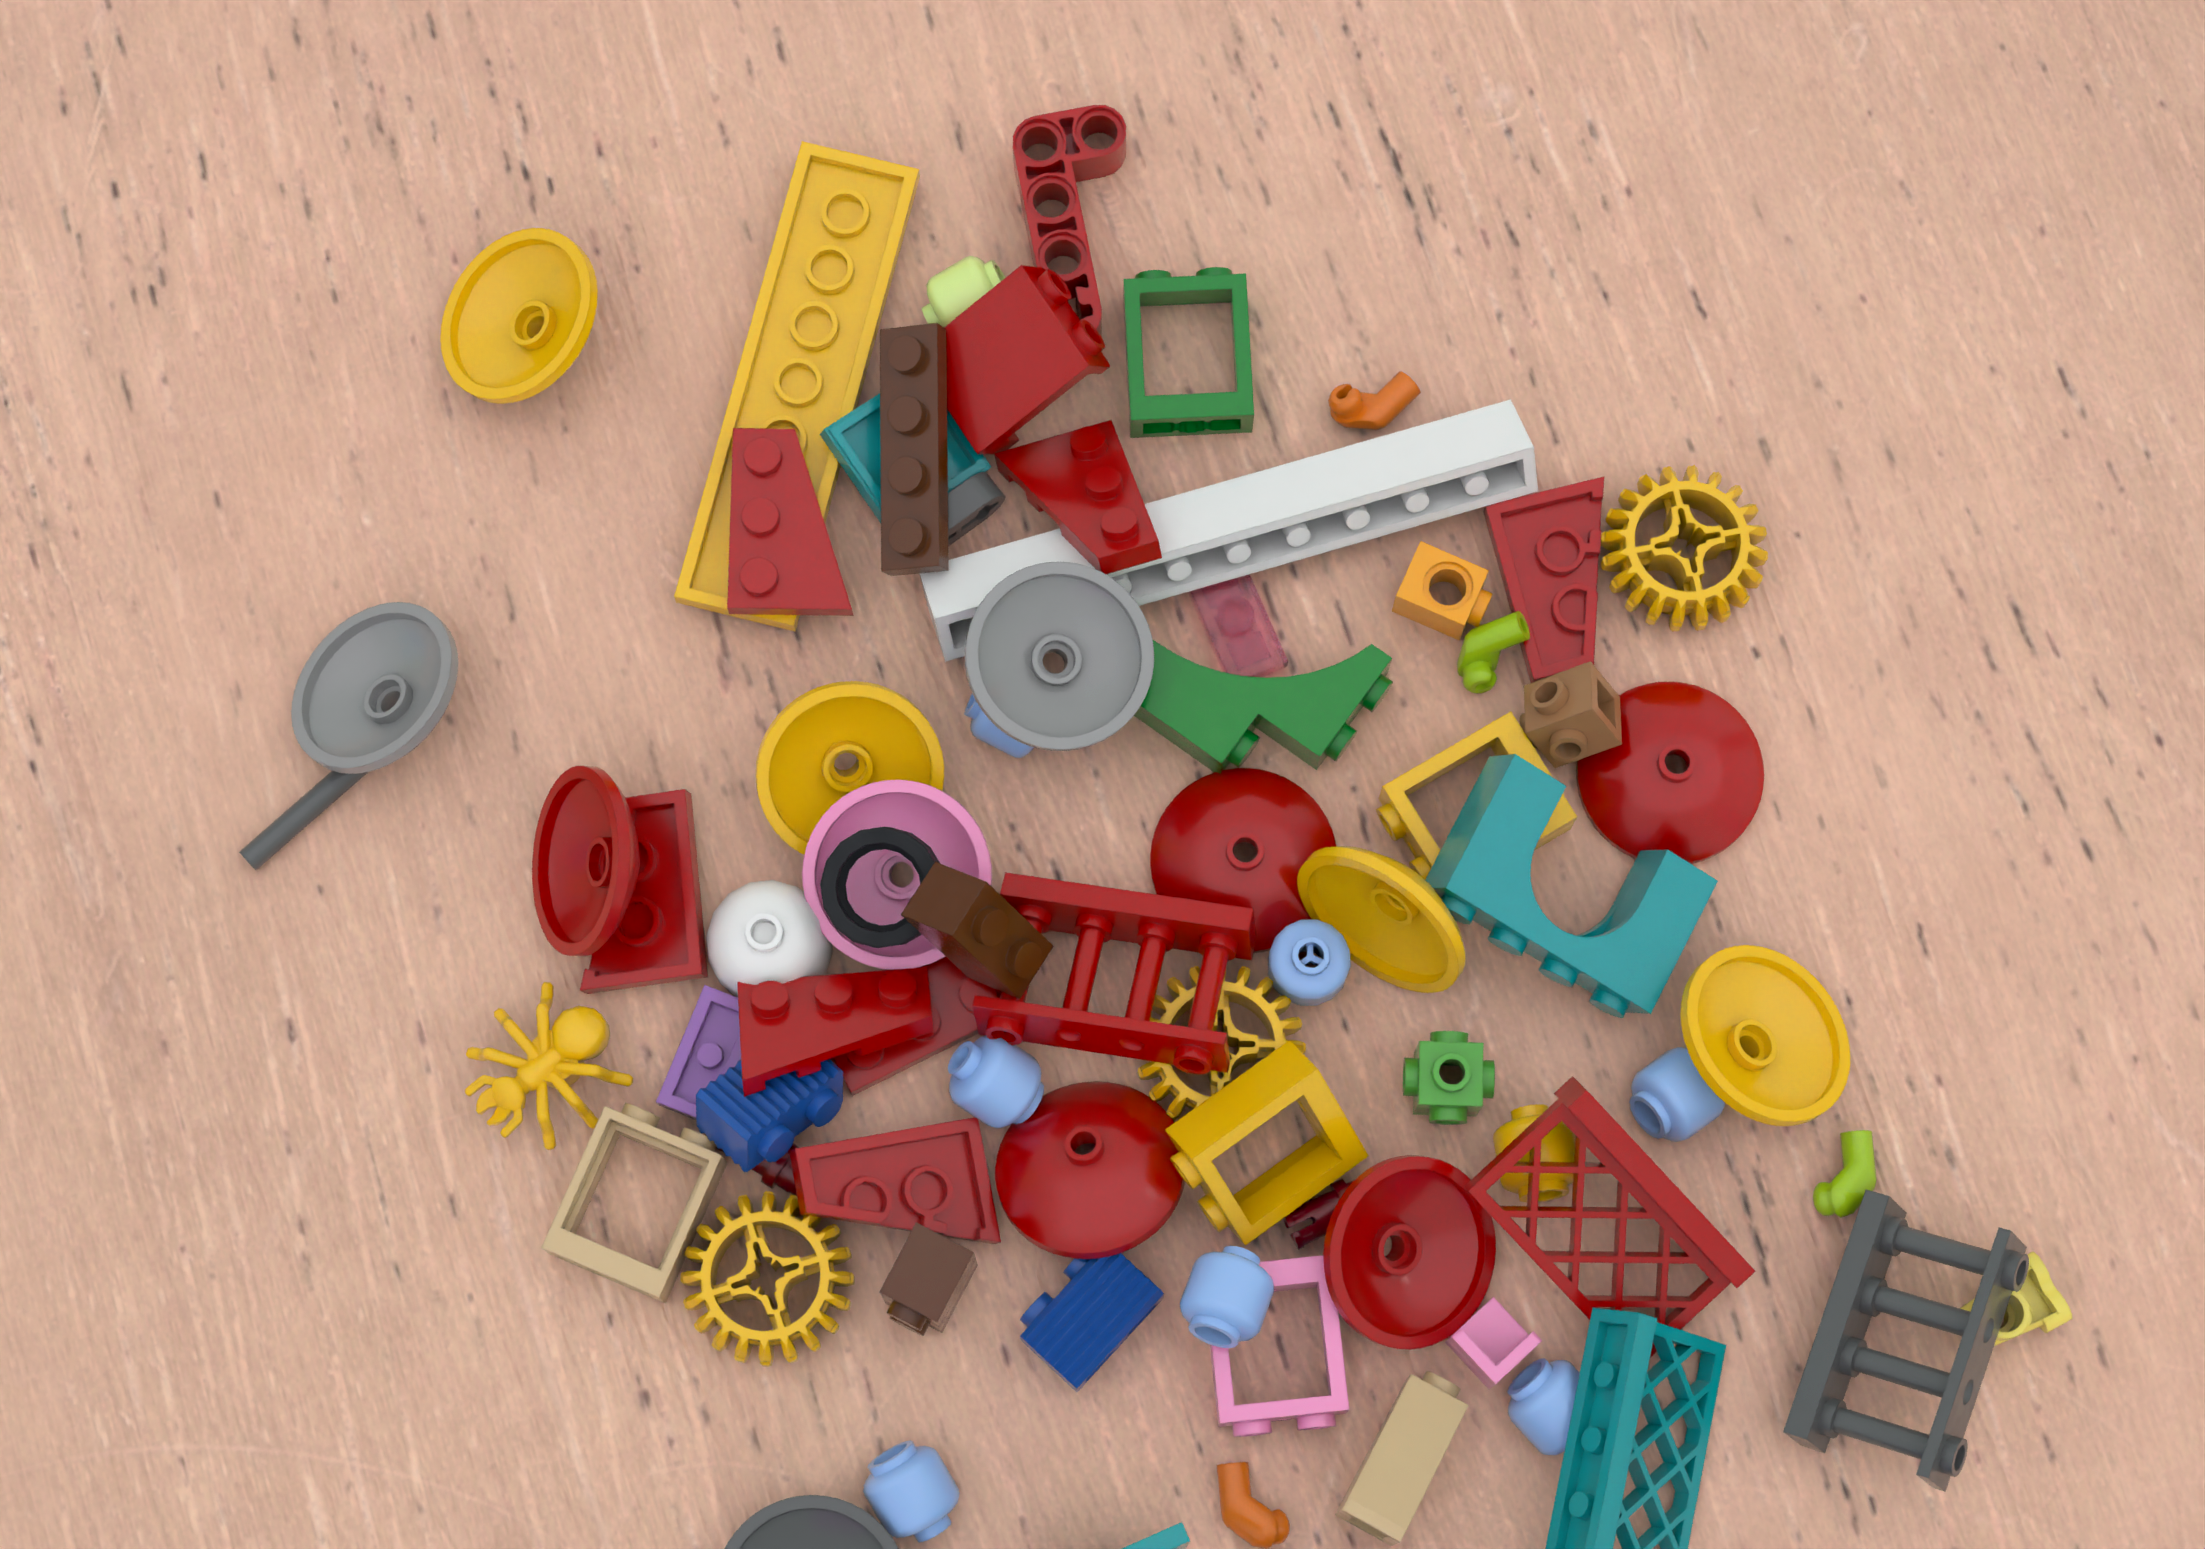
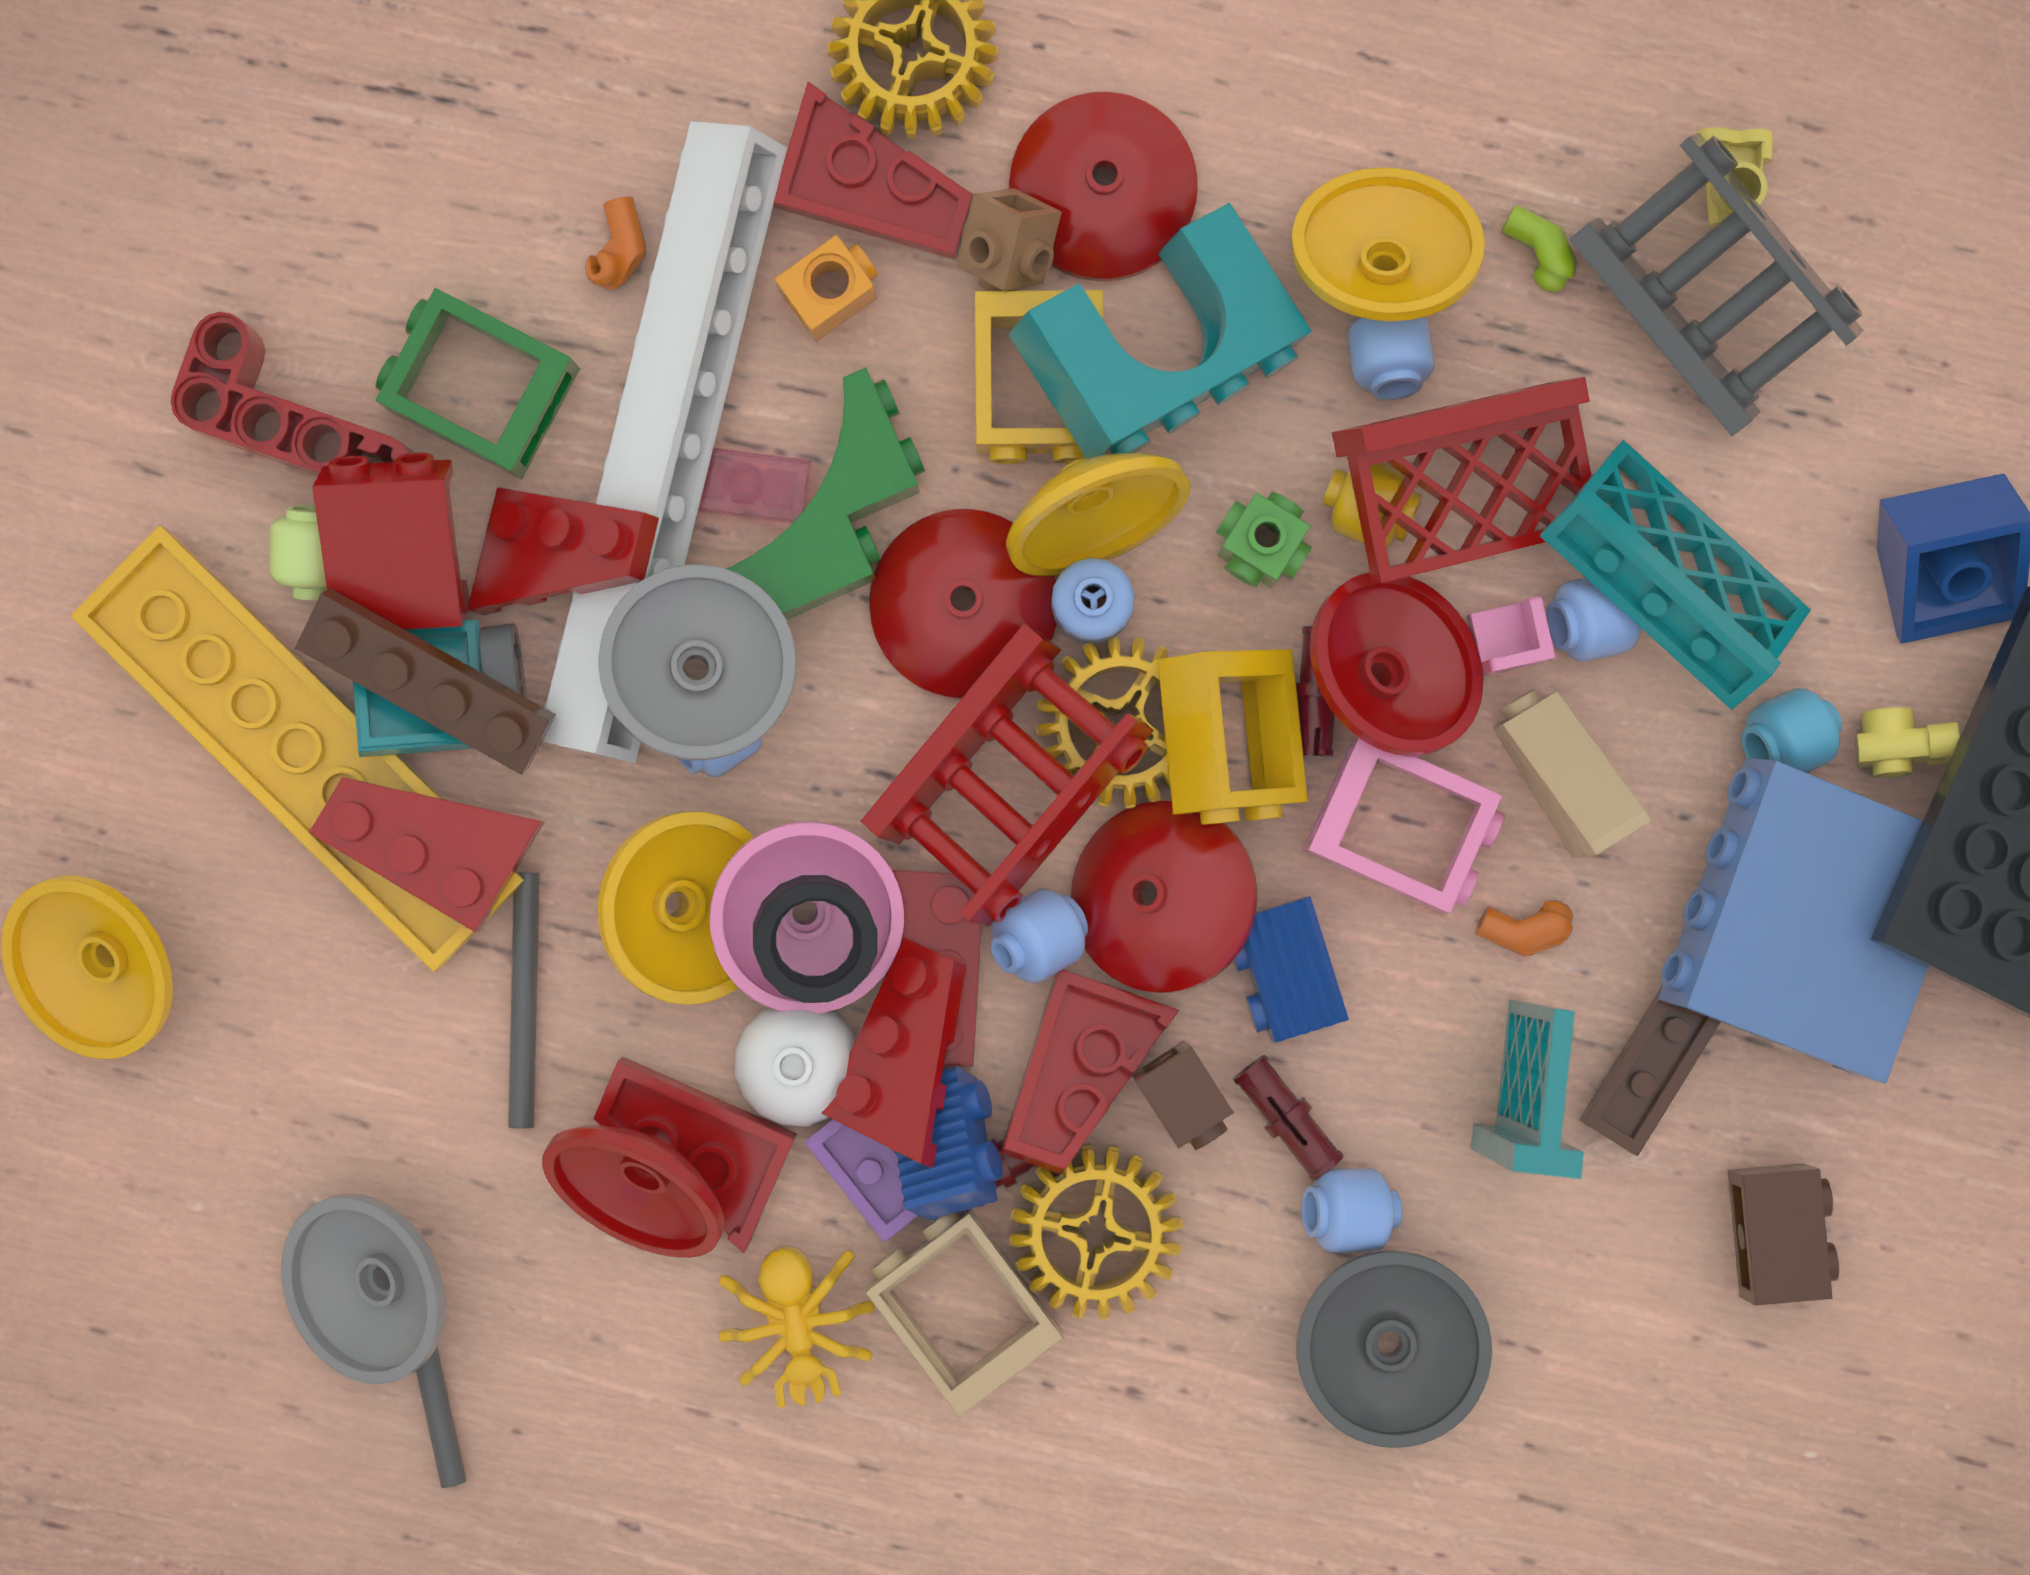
camera: 60 degrees left, 10 degrees up
reddish brown brick [901,862,1054,999] -> none
light blue head [1180,1246,1274,1348] -> none
lime arm [1457,611,1530,693] -> none
none -> dark grey bar [508,872,540,1128]
none -> dark red pin [1233,1055,1344,1181]

